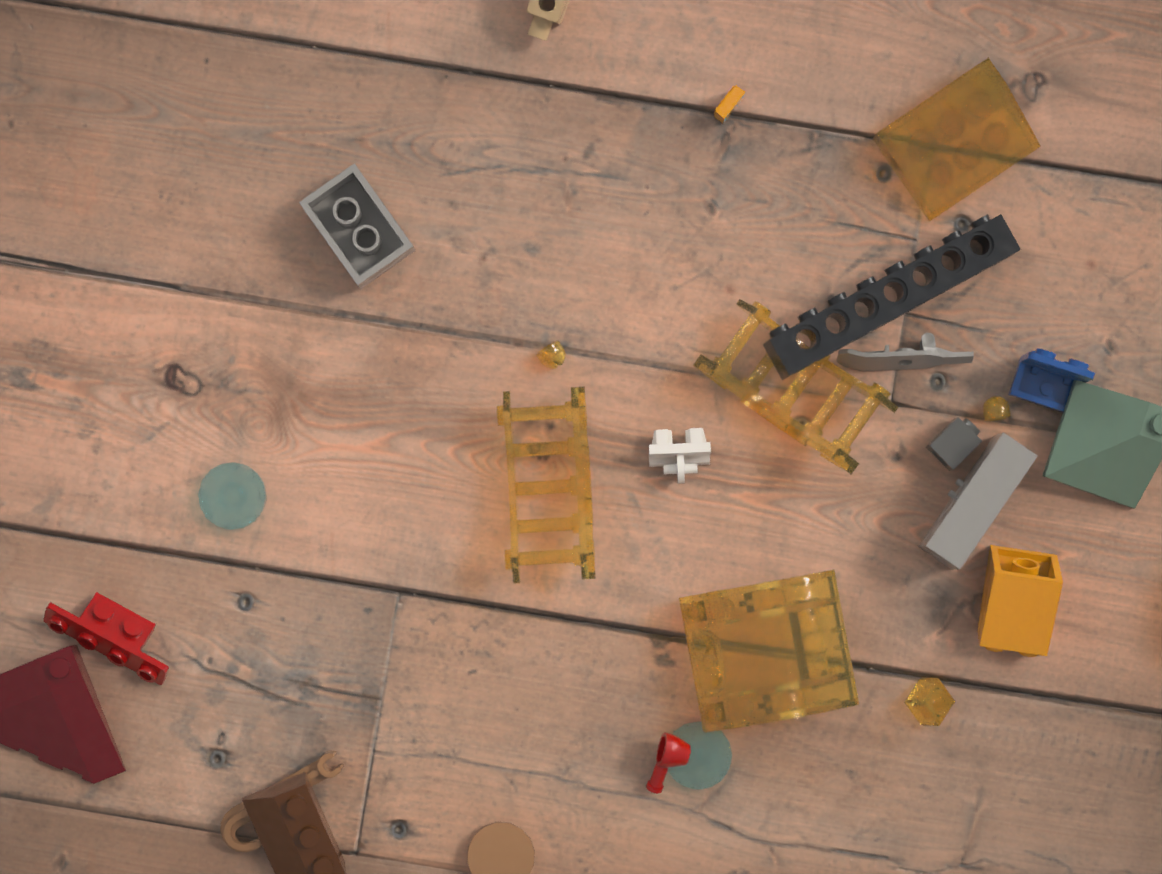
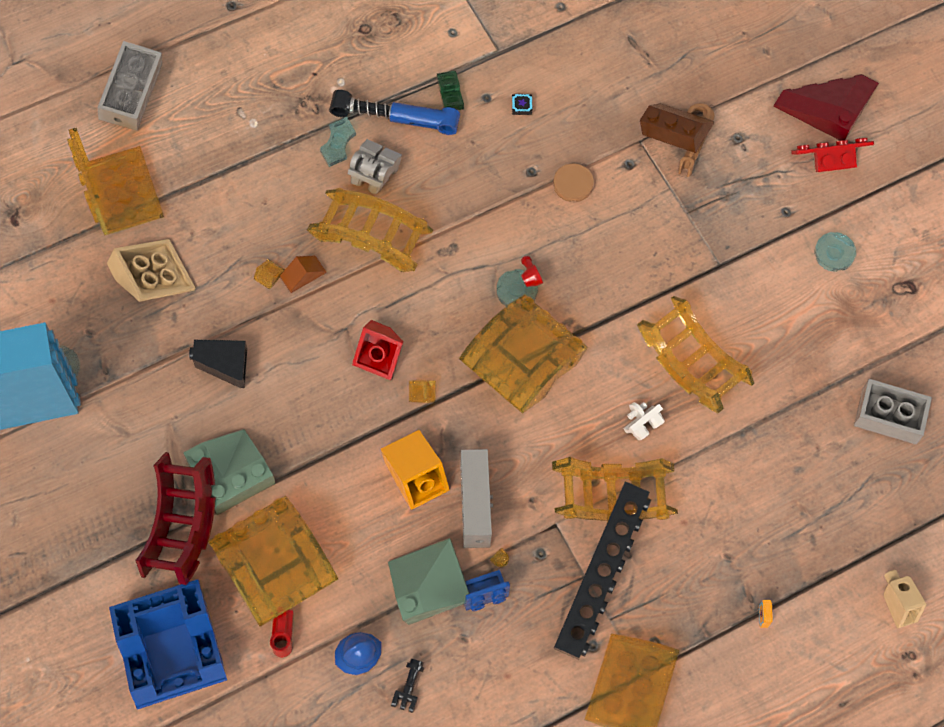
camera: 140 degrees right, 20 degrees down
clear yellow hinge [536,340,566,369] -> none
light grey piece [837,333,974,371] -> none
dark grey brick [926,417,982,471] -> none
none -> red slope [352,320,404,380]

